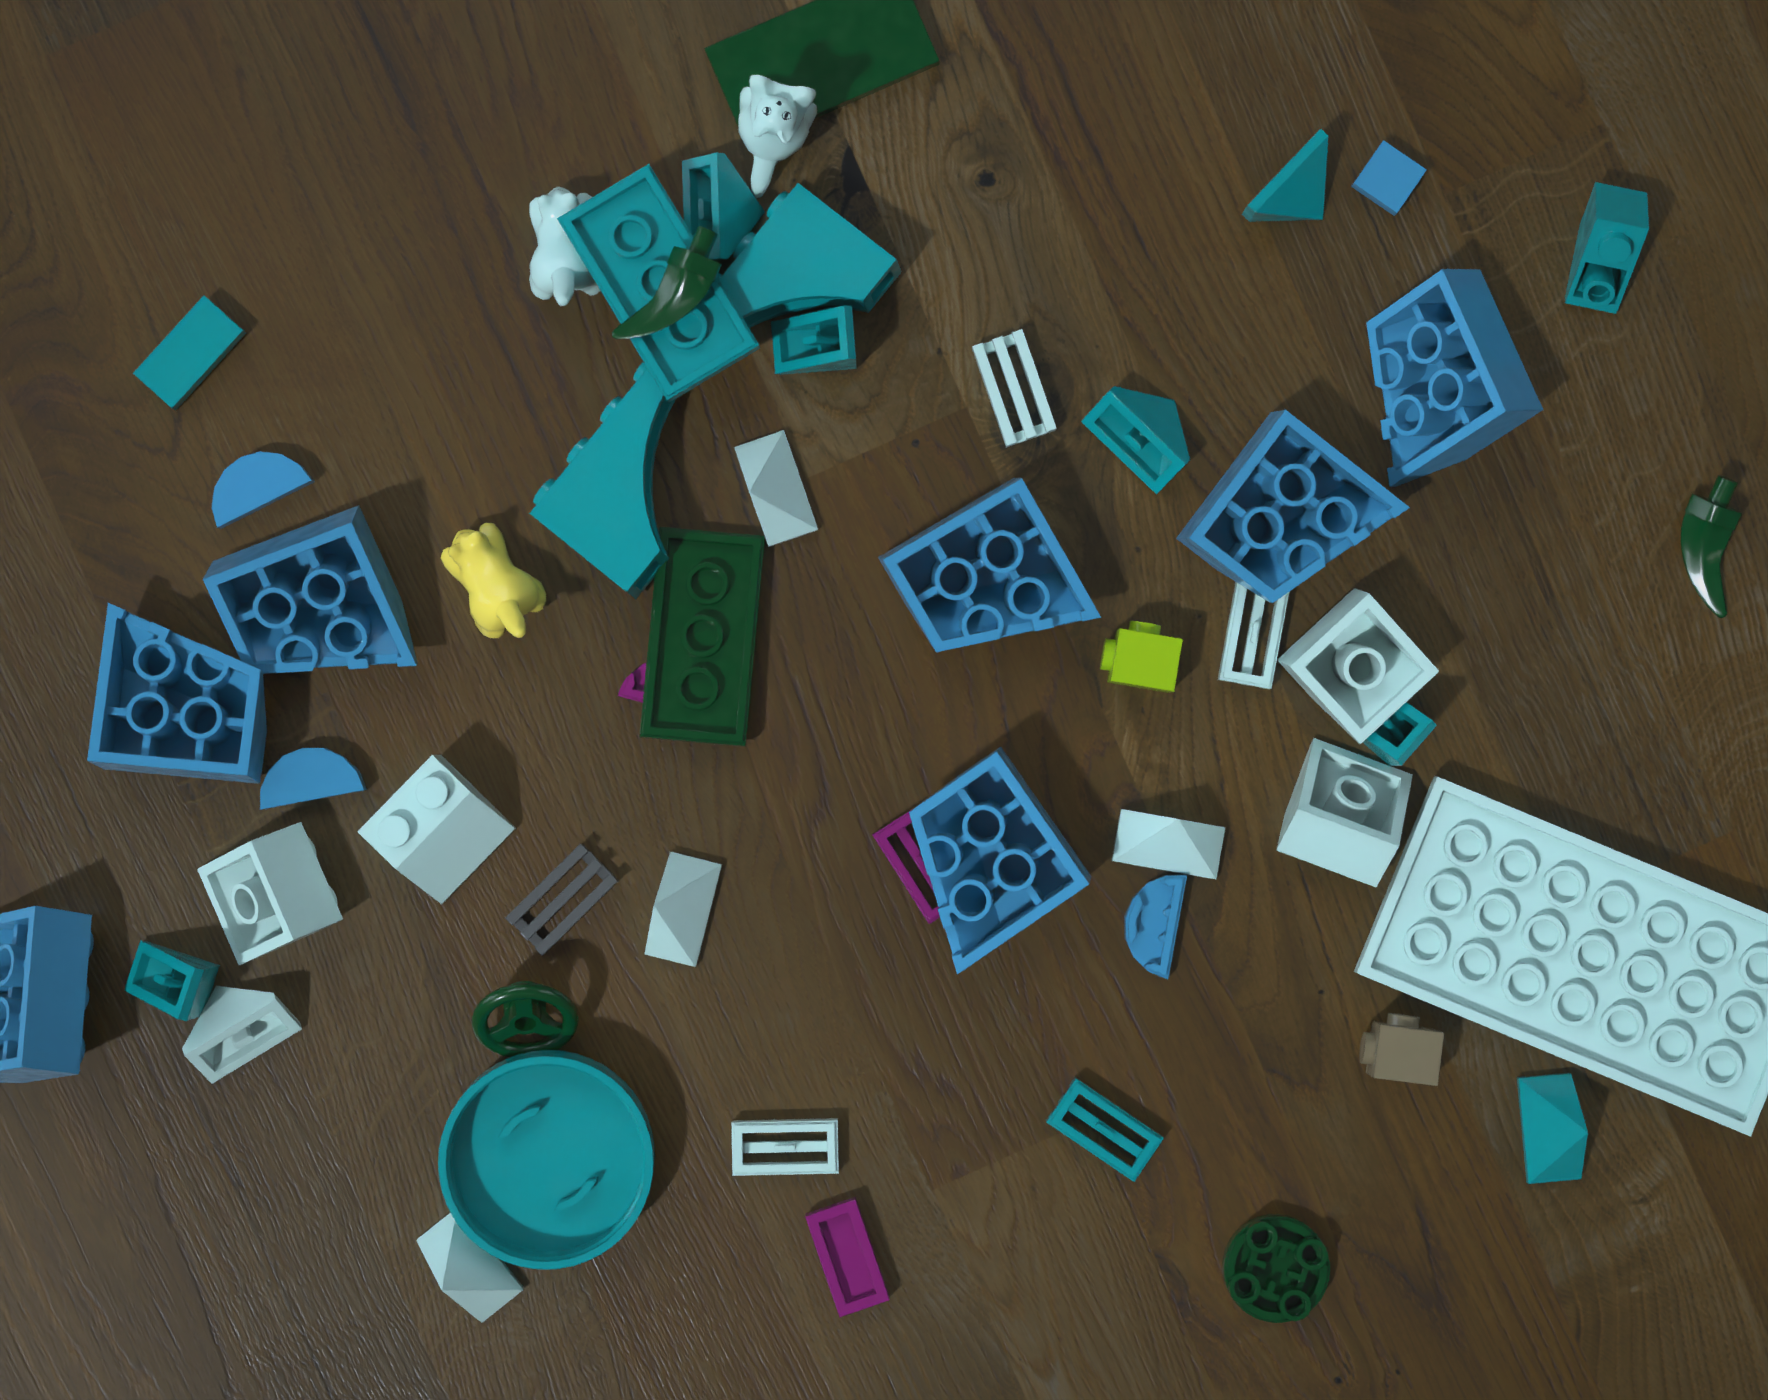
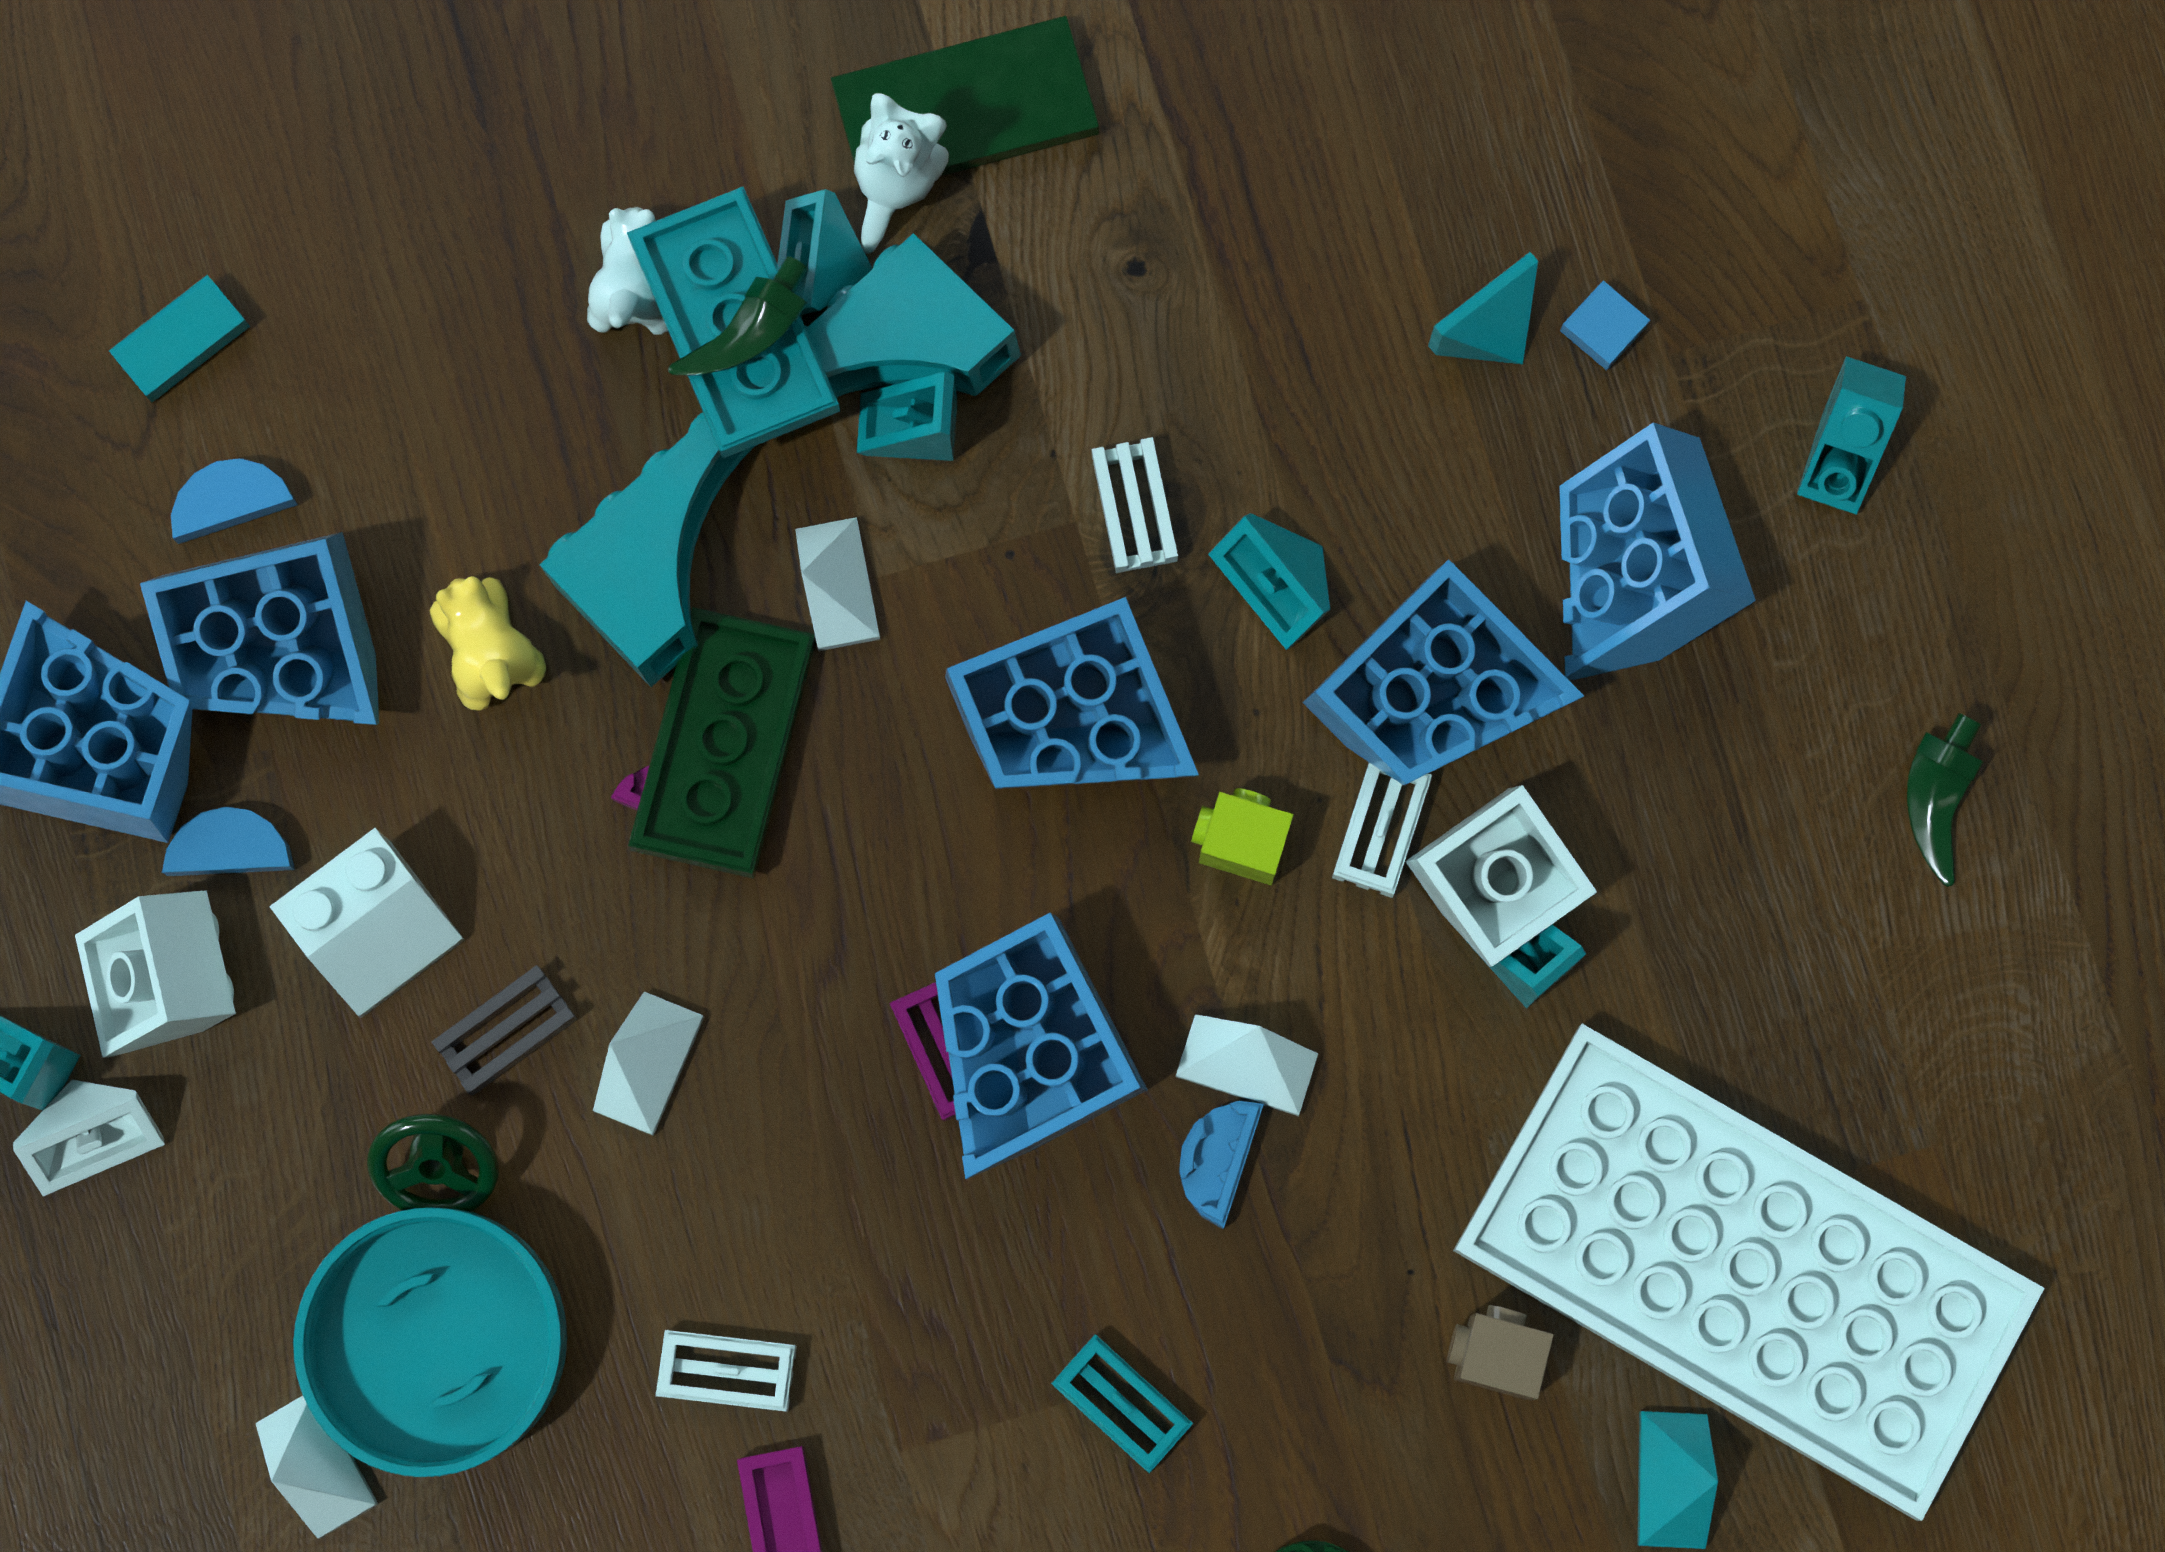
camera: 10 degrees right, 10 degrees down
light aqua slope [1276,738,1413,887] -> none

